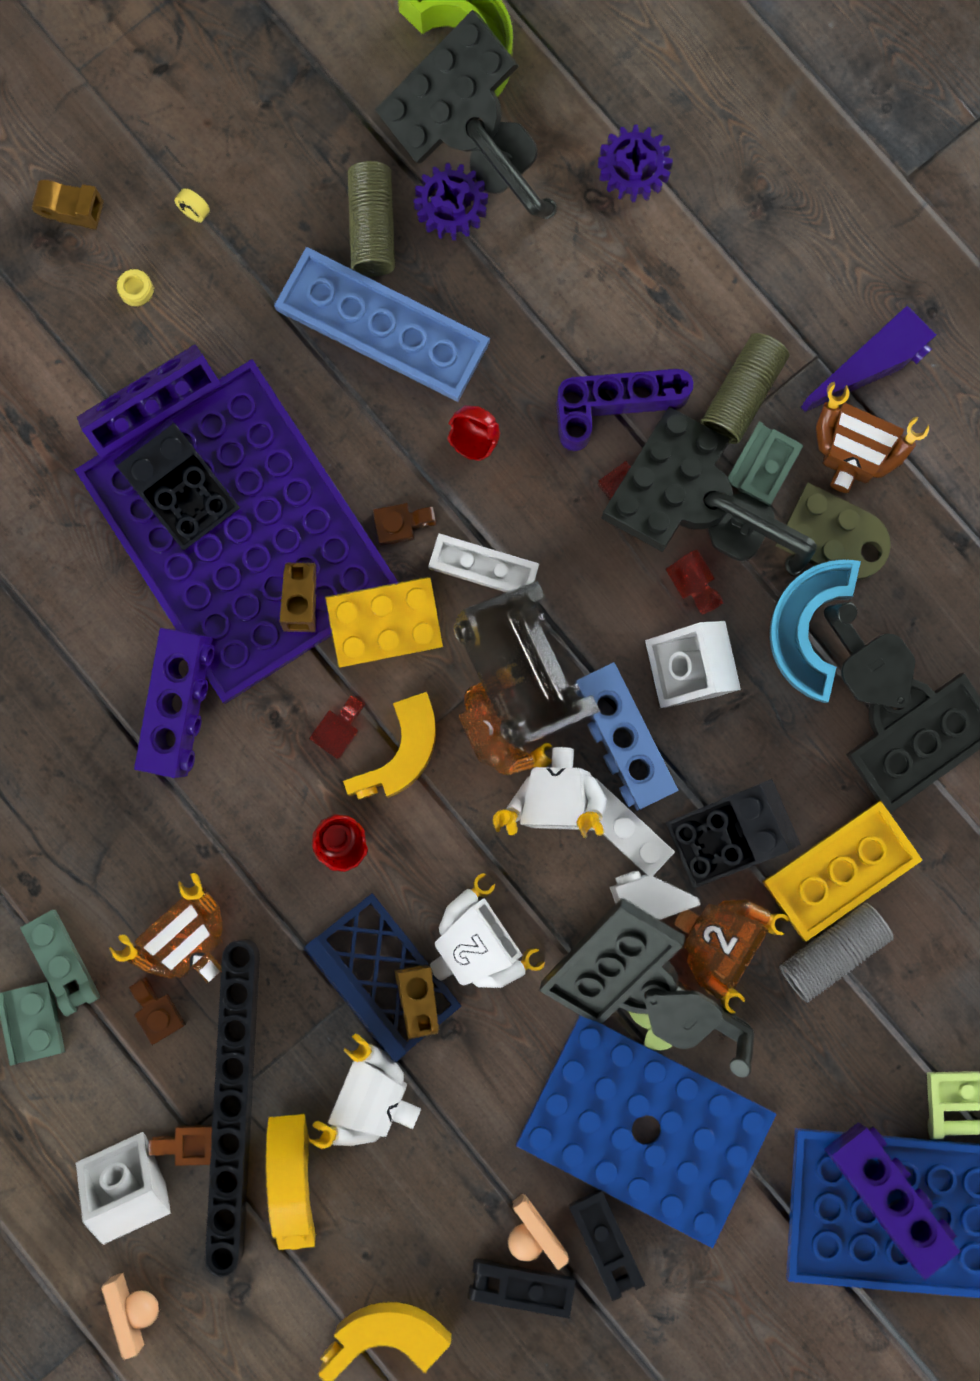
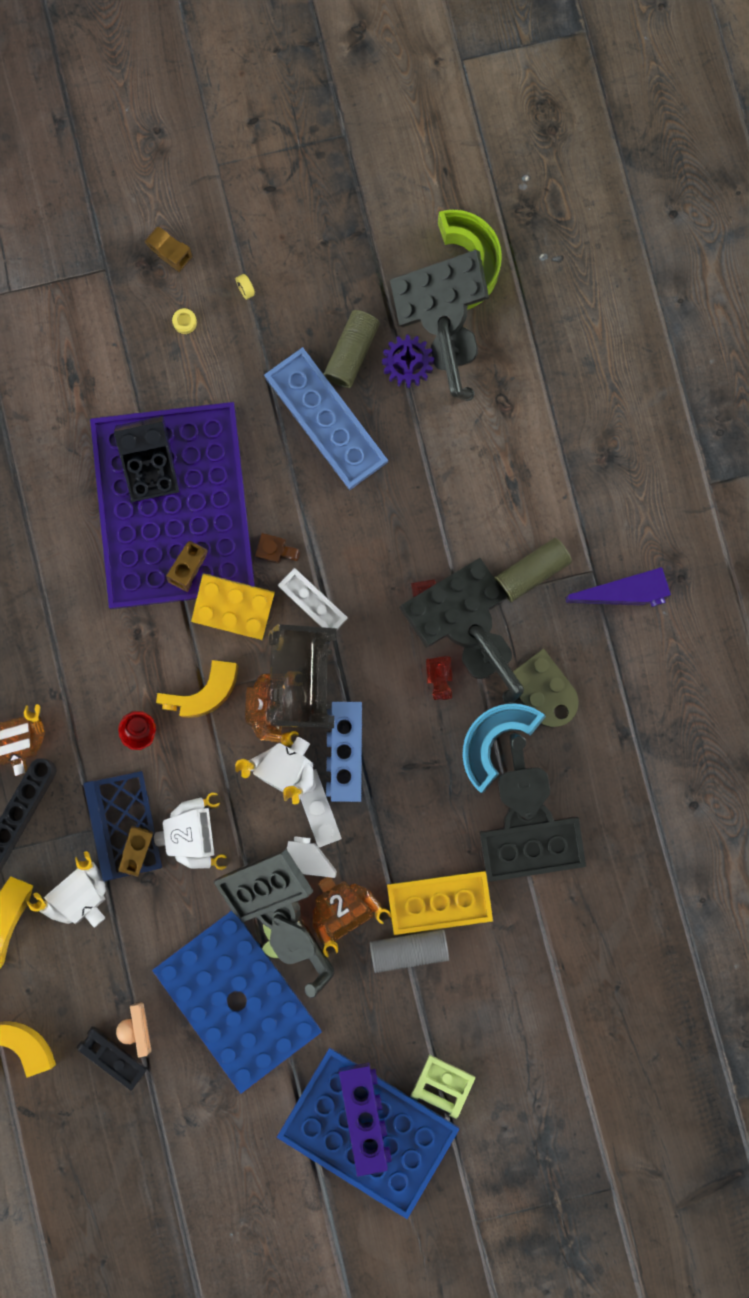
camera: 30 degrees right, 0 degrees up
dark purple brick [77,344,221,458] -> none
dark purple brick [134,628,214,778] -> none
clear red plate [309,695,365,759] -> none
red hair [447,405,500,461] -> none
dark purple beam [556,369,694,451] -> none
black plate [568,1190,646,1302] -> none
dark purple gear [597,125,673,202] -> none
white slope [645,621,741,708] -> none
black slope [666,779,801,888] -> none
sand green plate [727,421,804,506] -> none
dark orange torso [816,382,929,493] -> none

